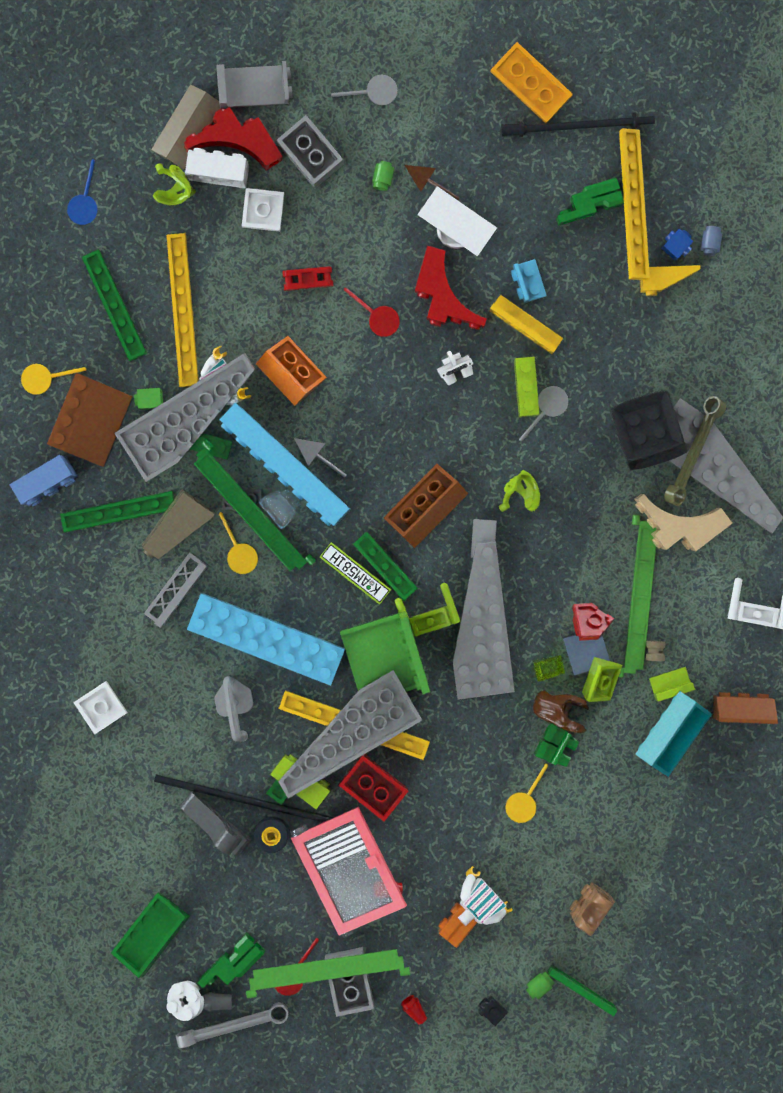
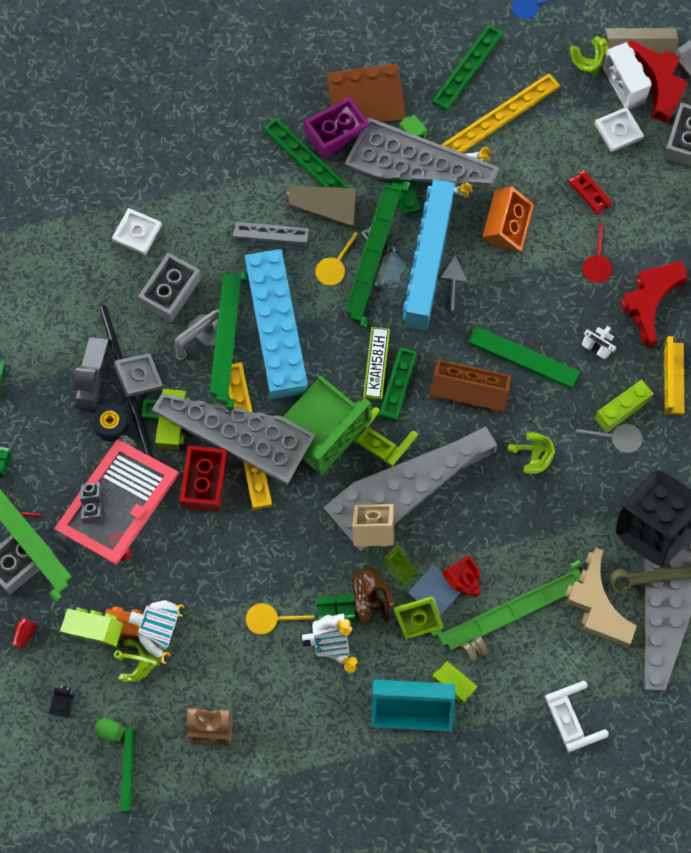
camera: 60 degrees right, 20 degrees down
medium blue brick [9,455,78,507] -> none
yellow piece [21,364,86,394] -> none
dark orange slope [713,692,778,724] -> none
none -> brick [60,607,124,646]
none -> dark grey slope [80,482,103,524]
none -> light grey plate [113,353,163,397]
none -> lime helmet [114,639,160,683]
none -> light grey brick [138,253,201,323]
none -> green piece [209,272,248,410]
none -> torso [302,614,357,673]
none -> magenta slope [304,97,369,159]
none -> tan slope [352,504,394,547]
none -> green tile [468,326,580,389]

